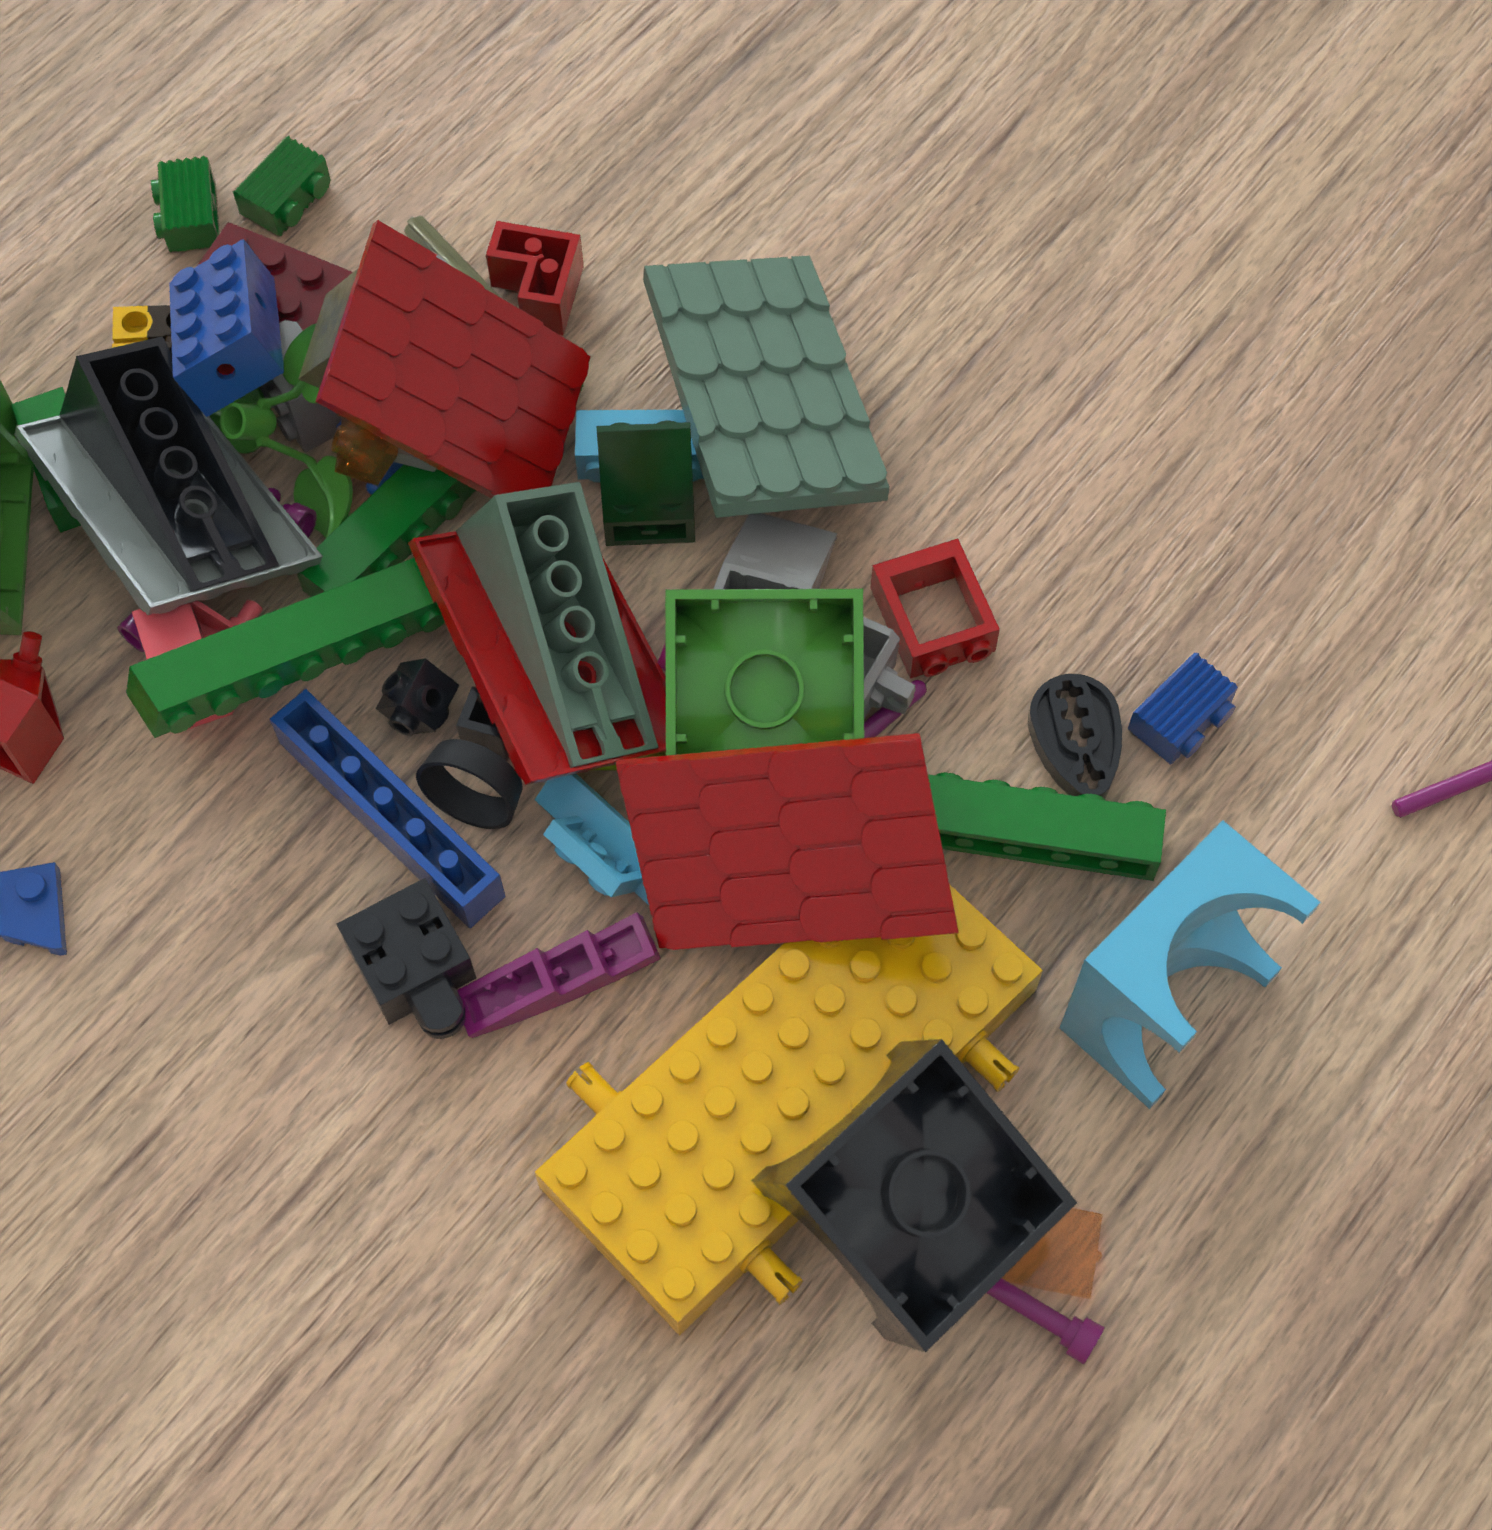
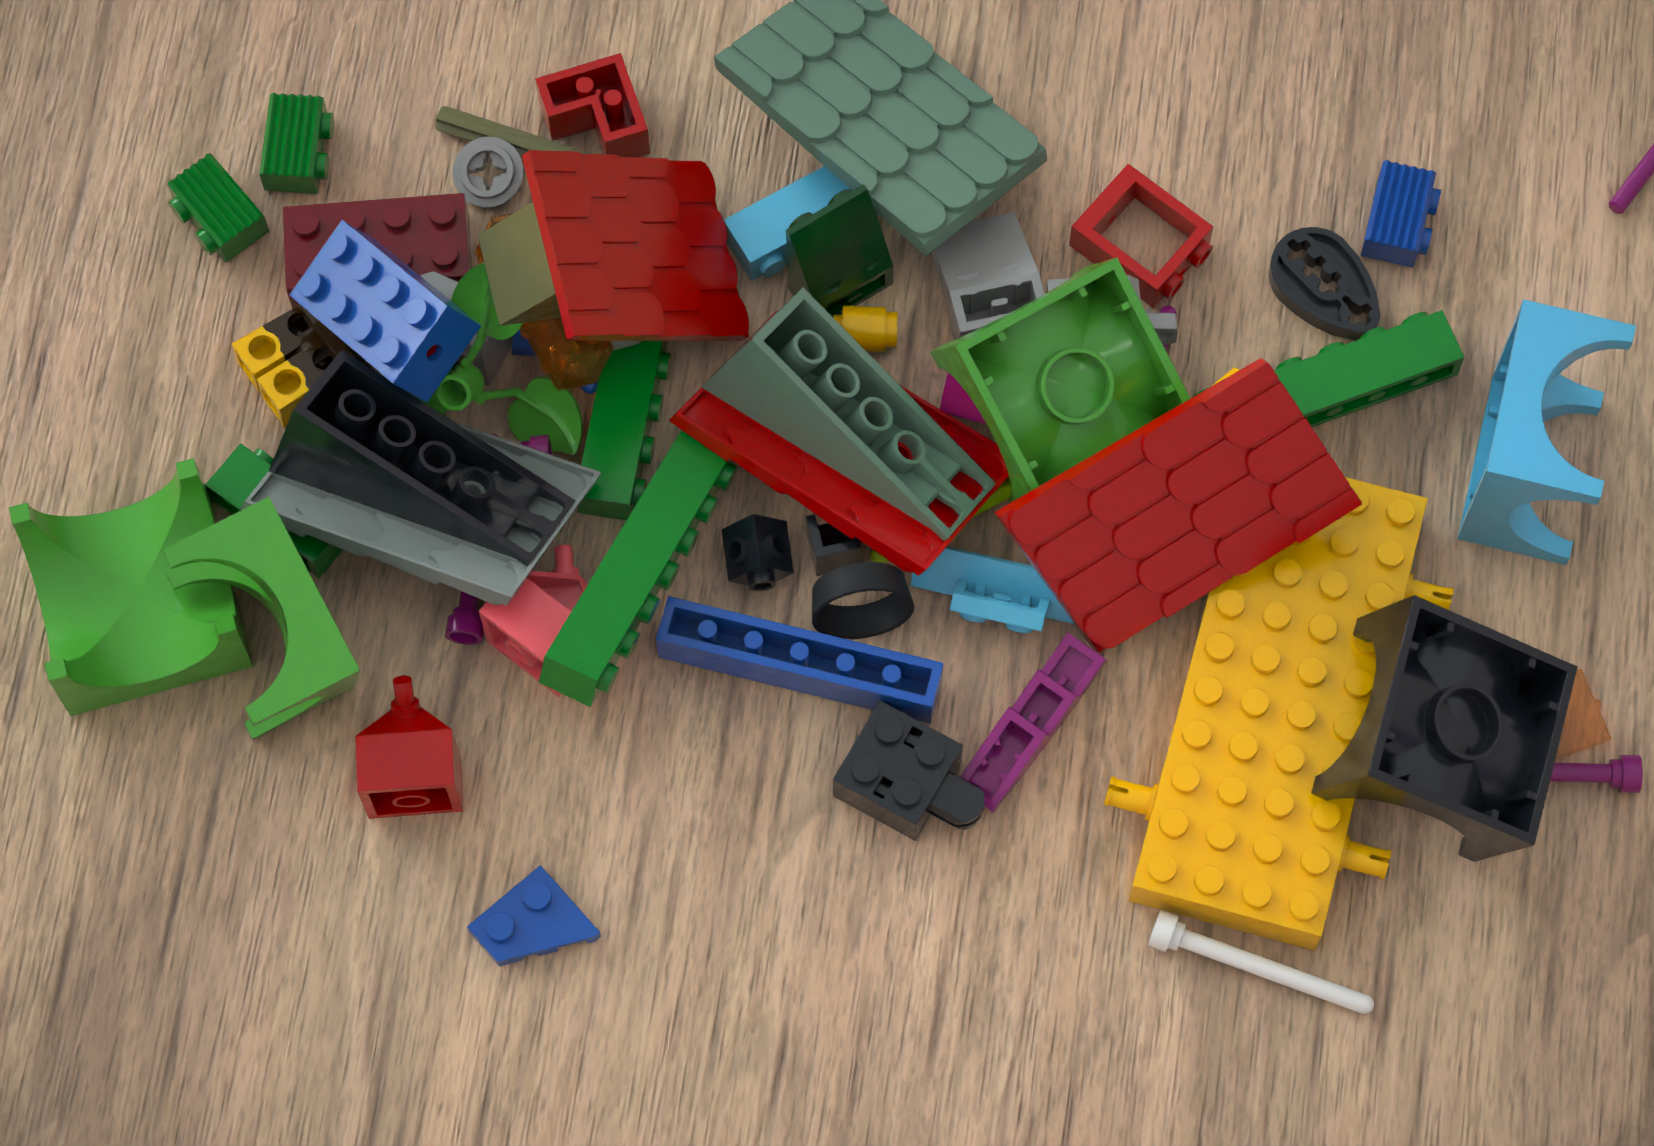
camera: 30 degrees left, 5 degrees up
none -> yellow brick [834,306,898,352]
none -> white piece [1147,909,1374,1014]

